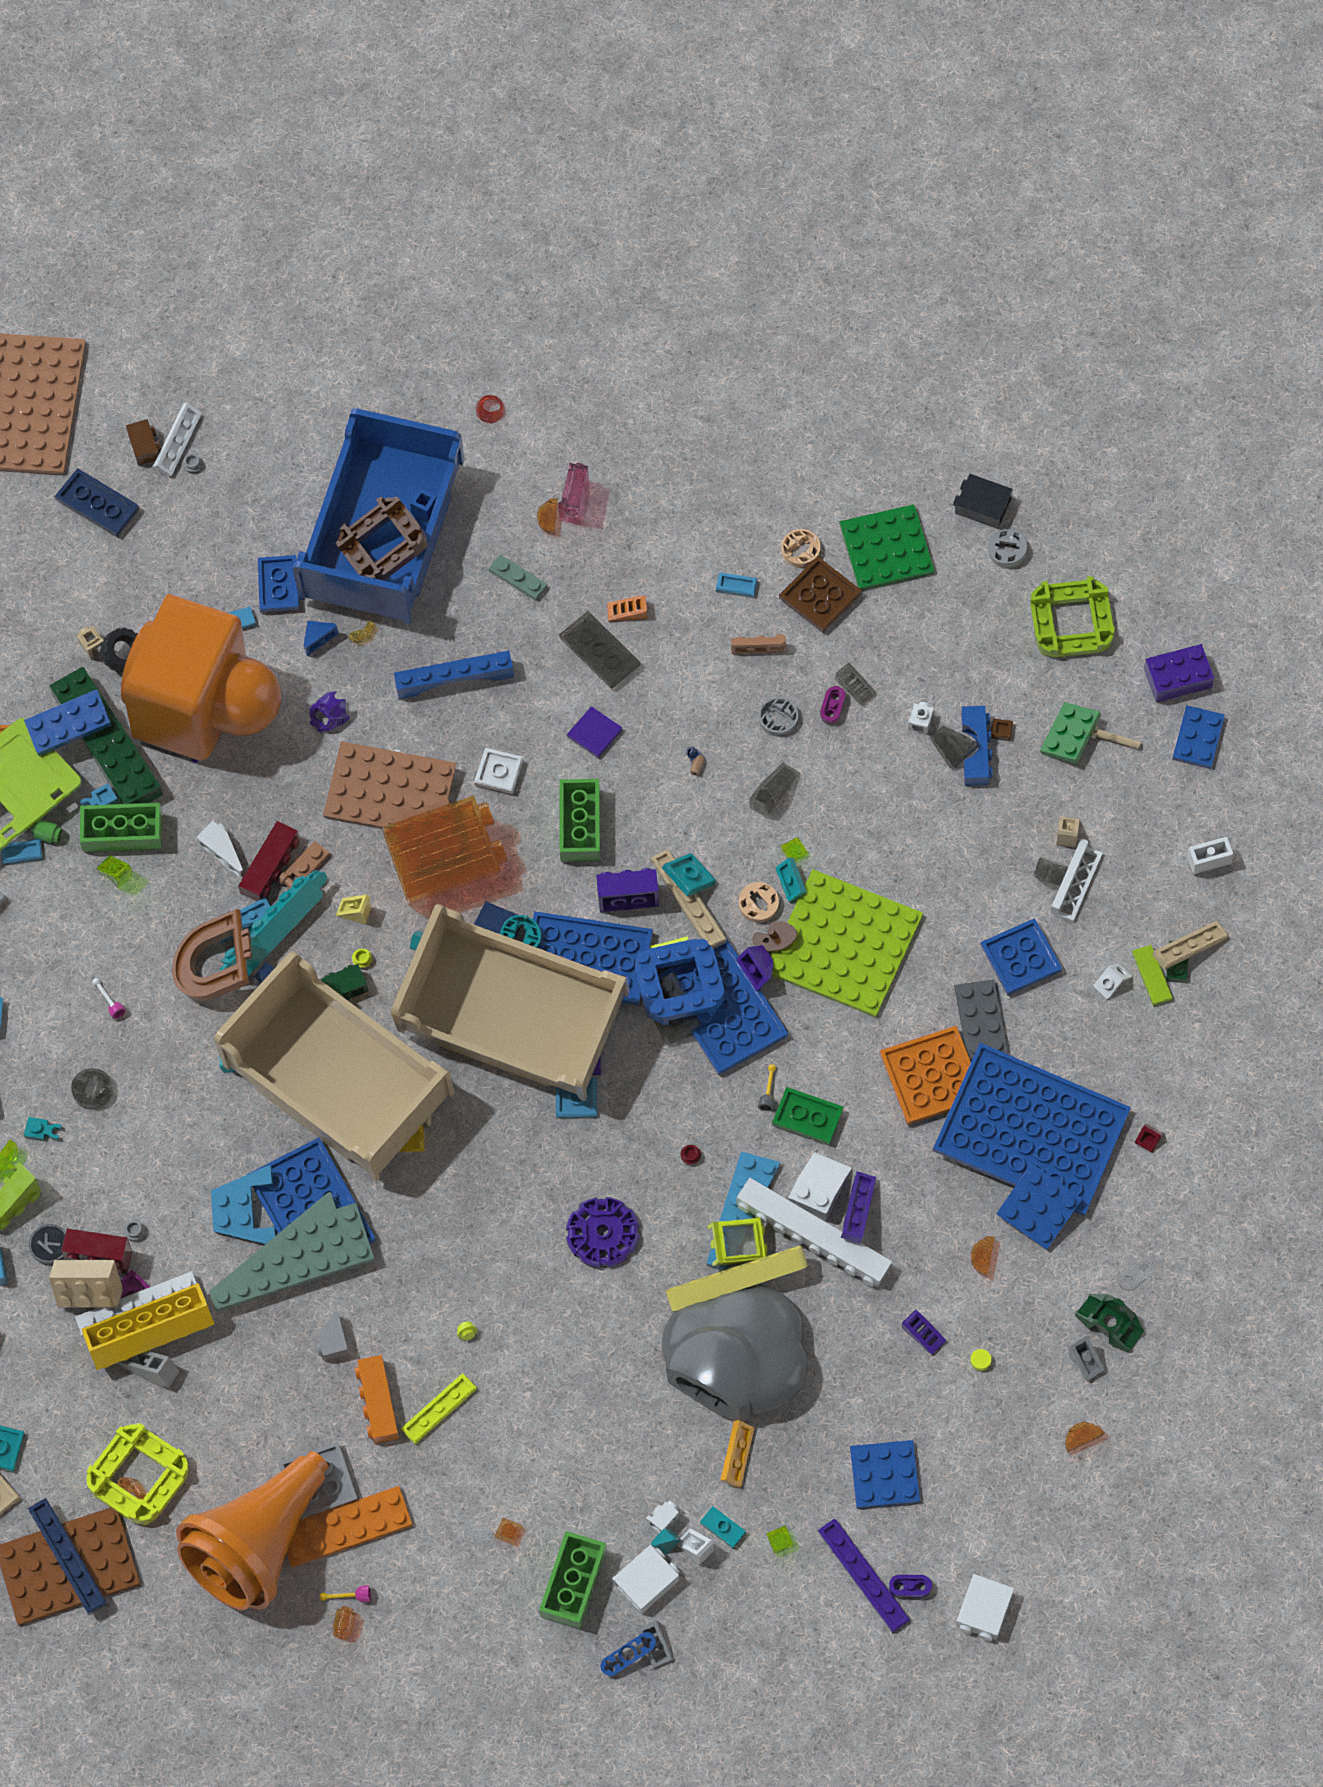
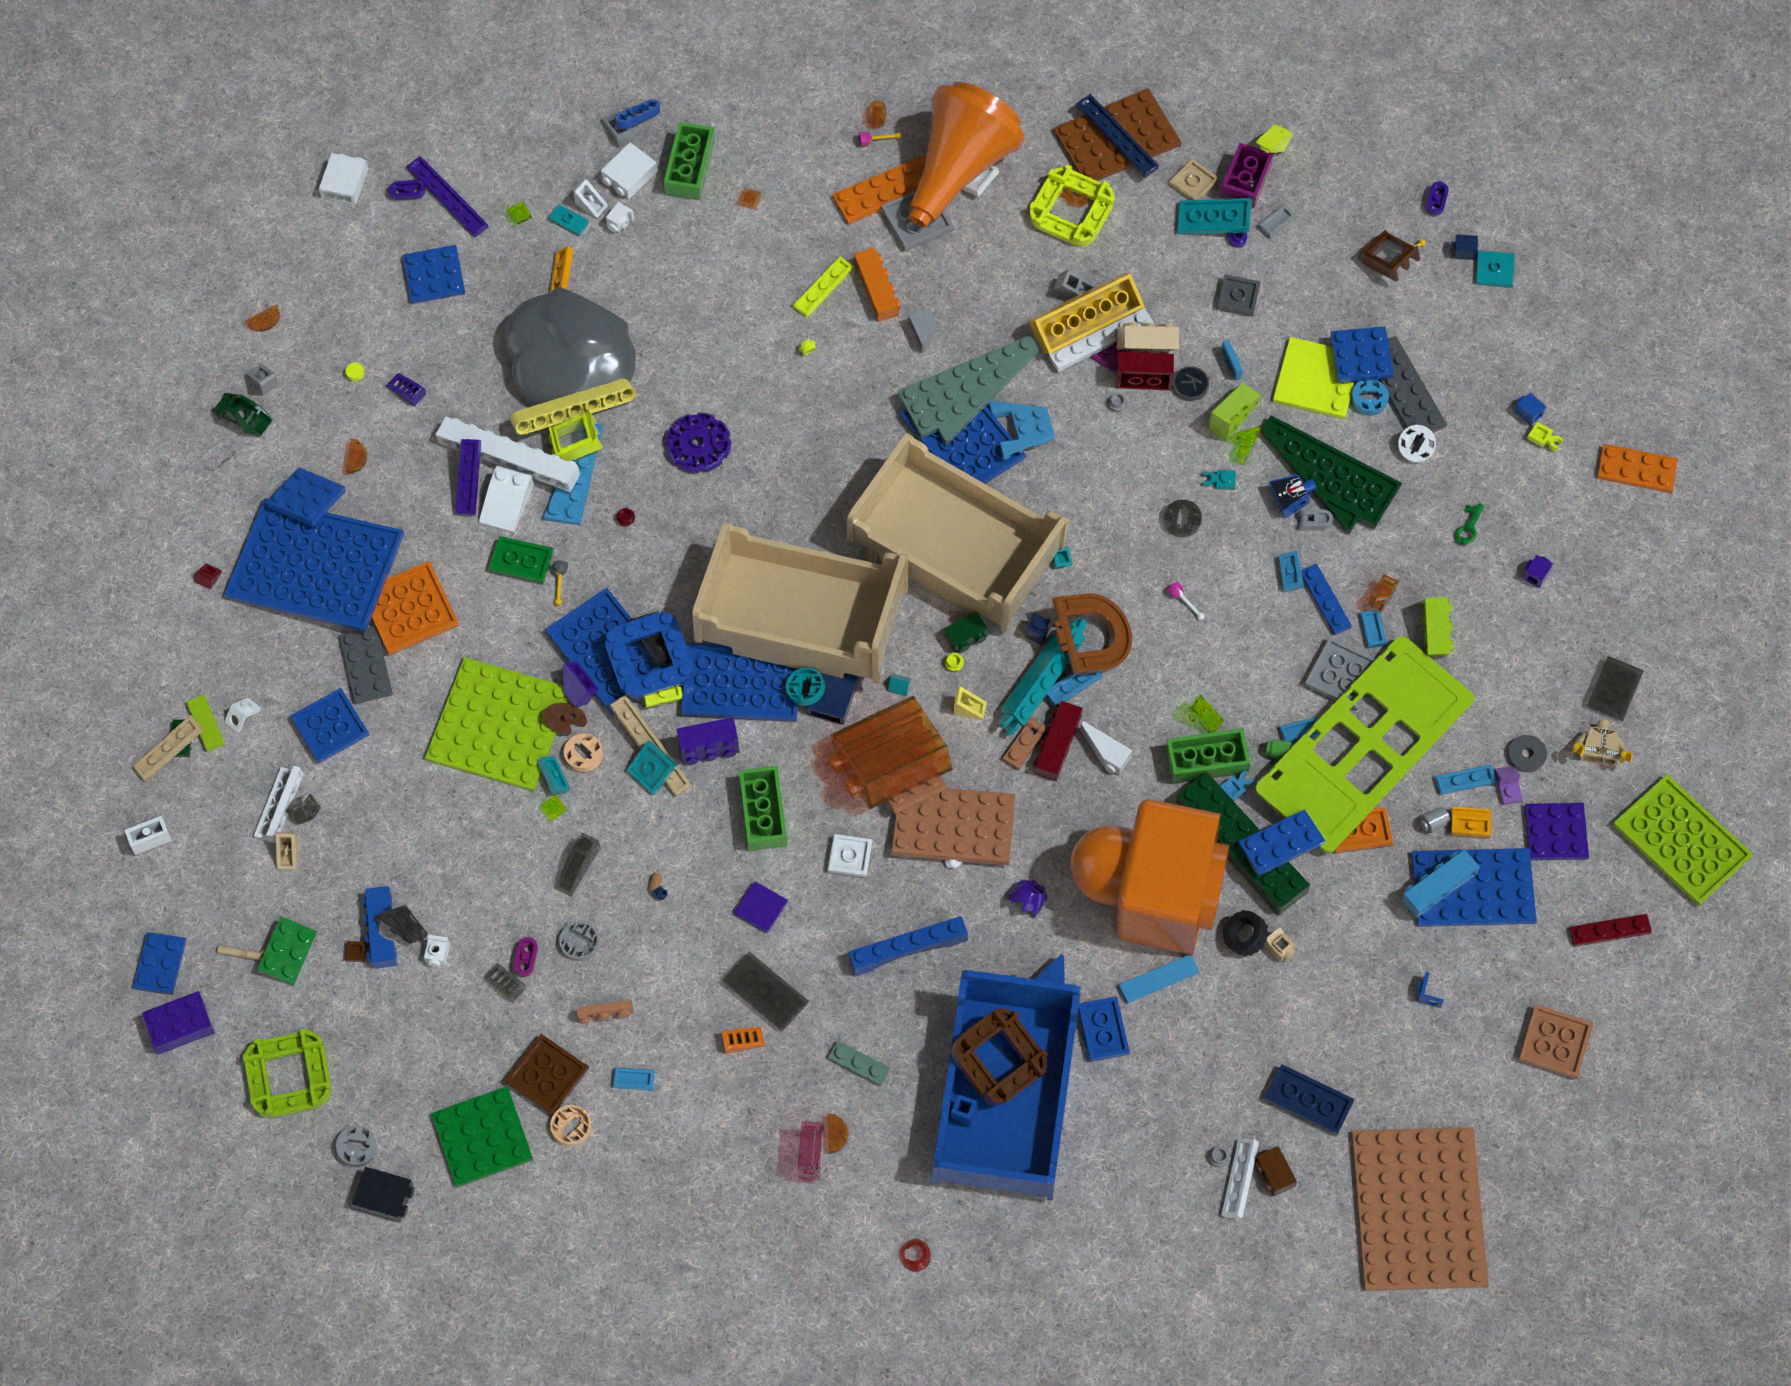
camera: 170 degrees right, 0 degrees up
teal slope [651,1528,681,1554] -> none

